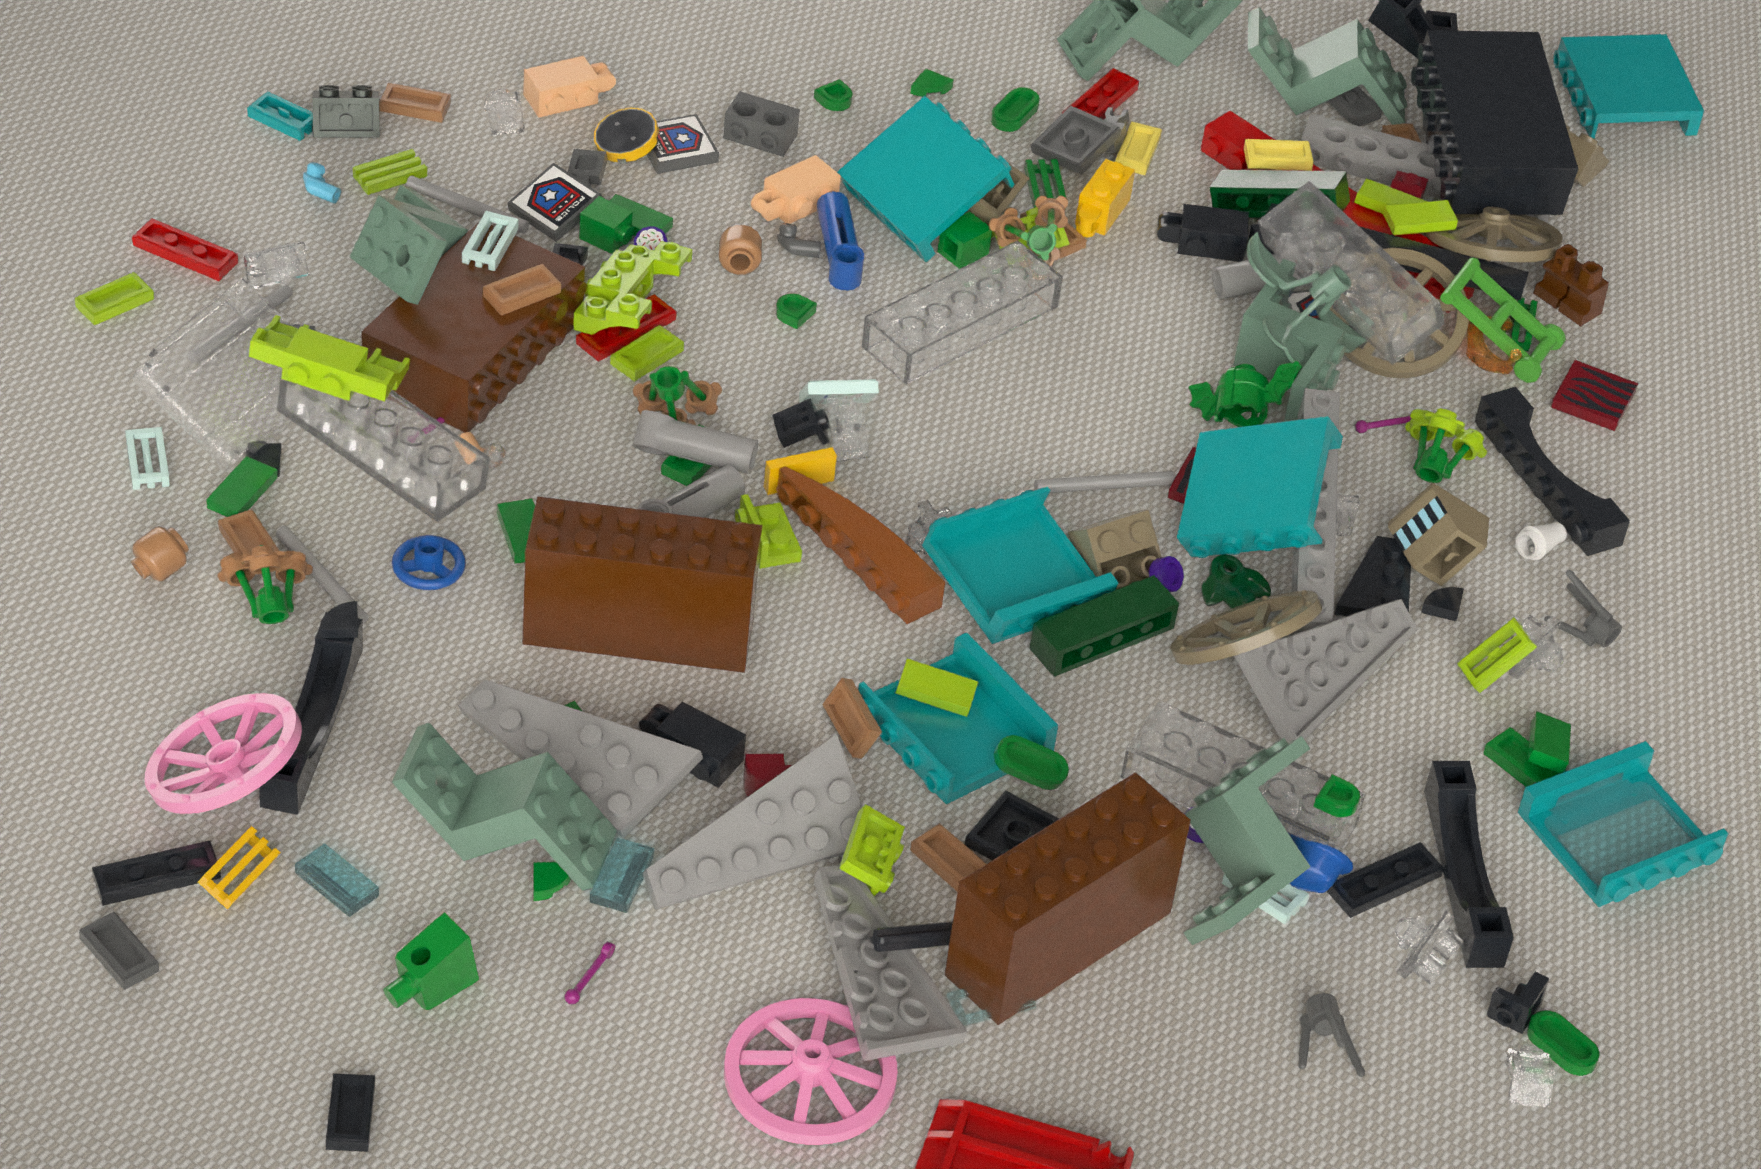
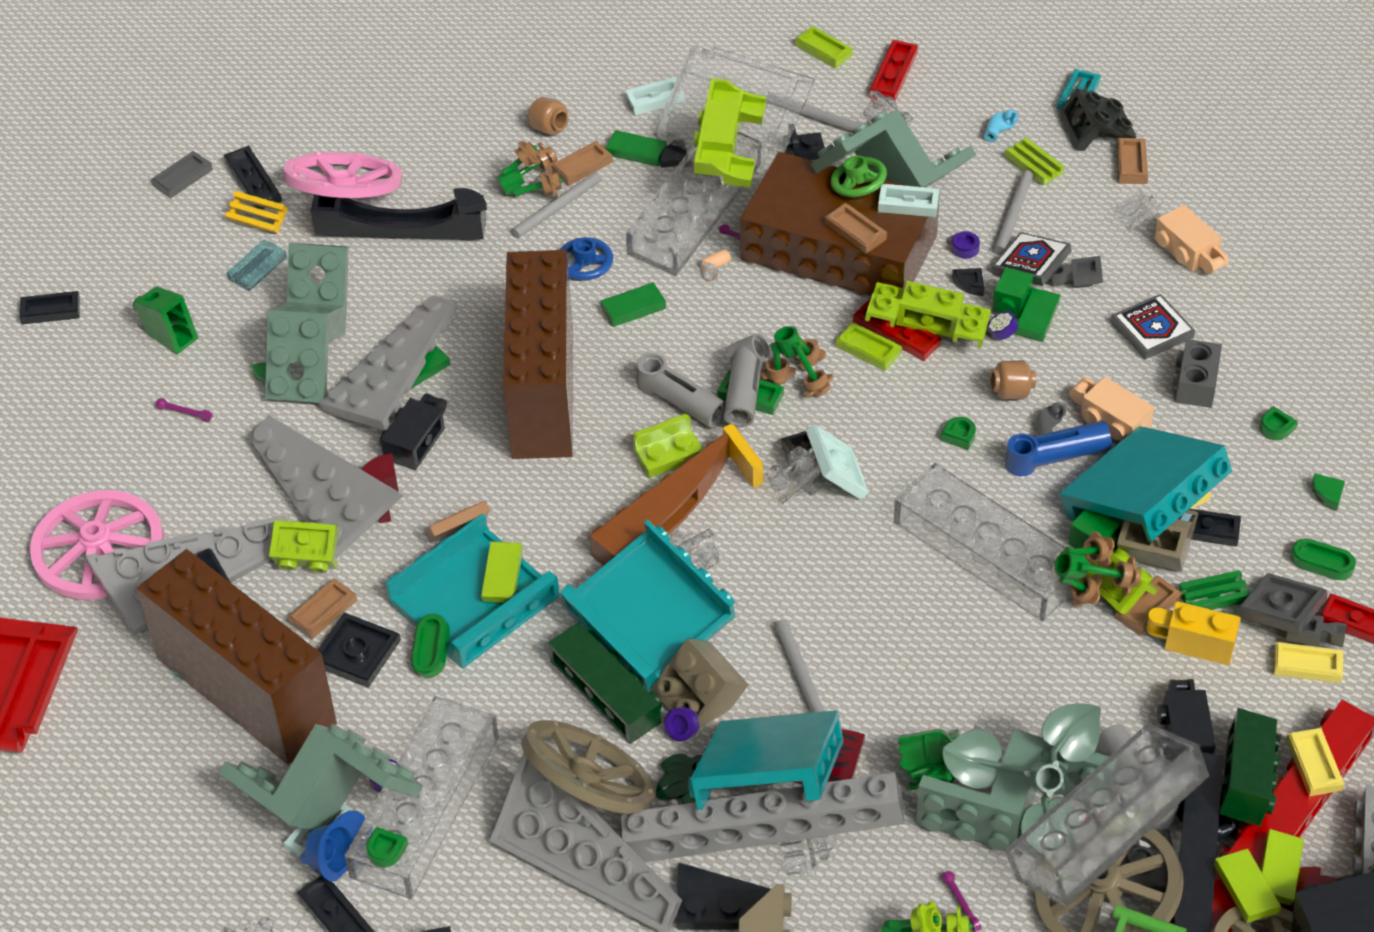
camera: 90 degrees right, 5 degrees up
clear light blue tile [590,838,654,913] -> none
black tile [594,108,659,162] -> none
dark grey plant [1298,993,1365,1077] -> none
none -> bright green piece [830,155,887,198]

